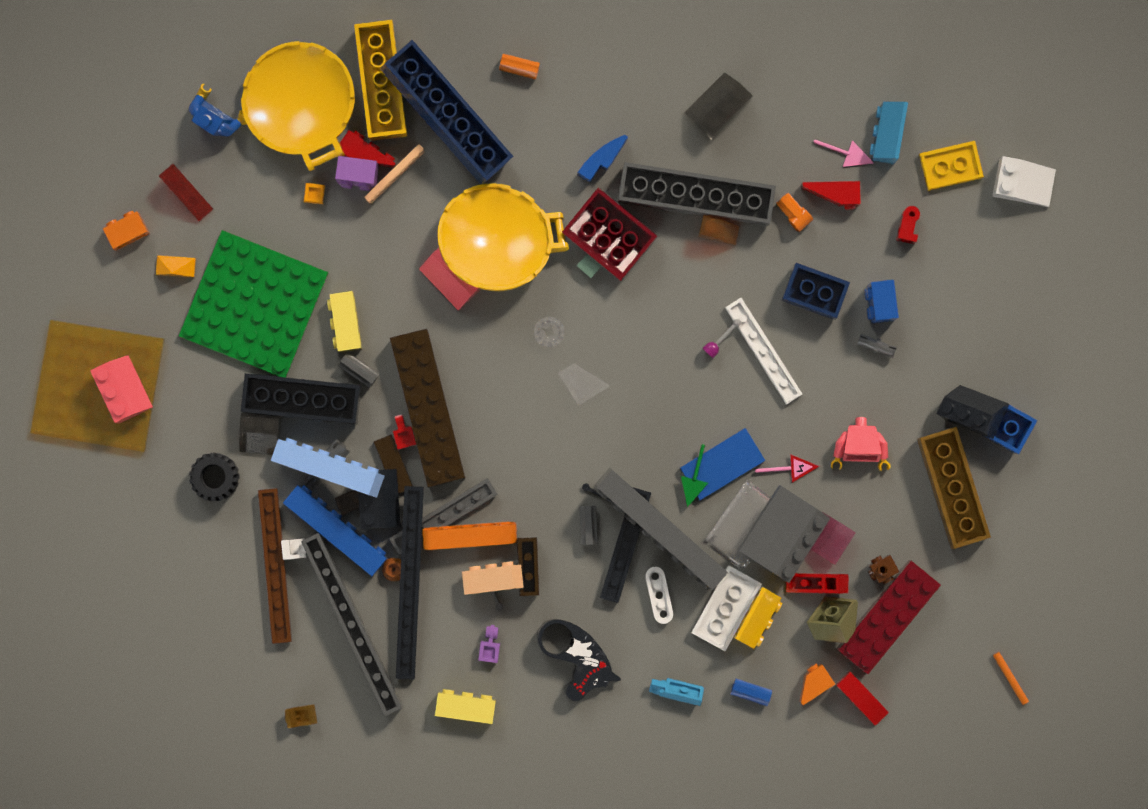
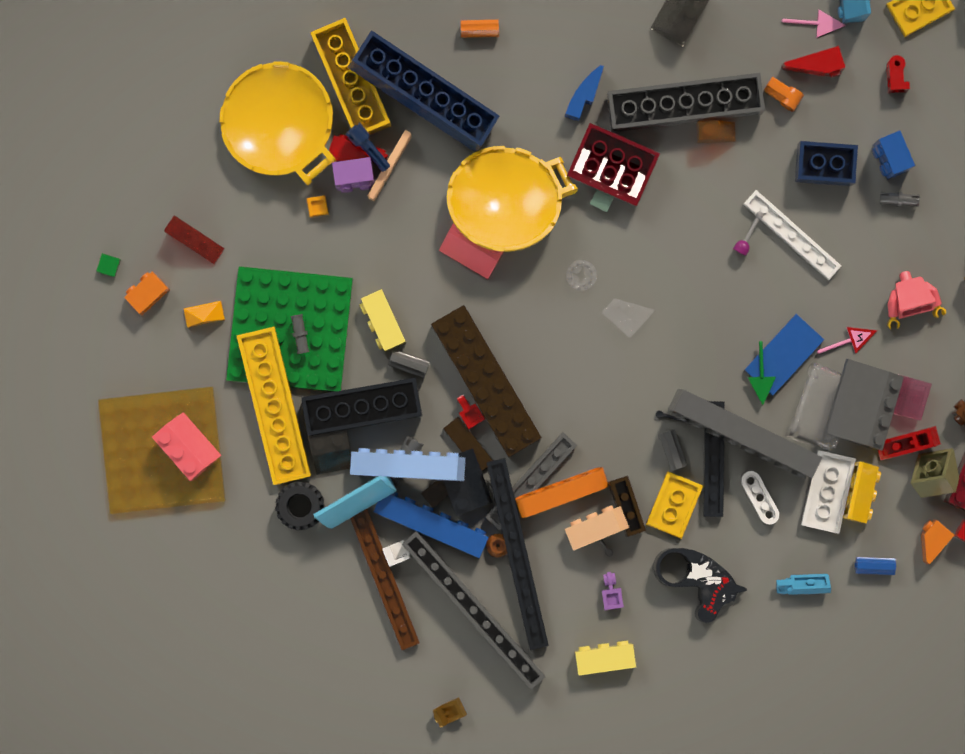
camera: 10 degrees left, 0 degrees up
blue torso [189,84,247,136] -> none
none -> green tile [96,253,121,277]
none -> yellow plate [237,326,311,485]
none -> dark grey pin [291,314,310,354]
none -> medium azure slope [313,476,397,528]
none -> dark blue piece [345,122,390,172]
none -> yellow tile [646,471,703,539]

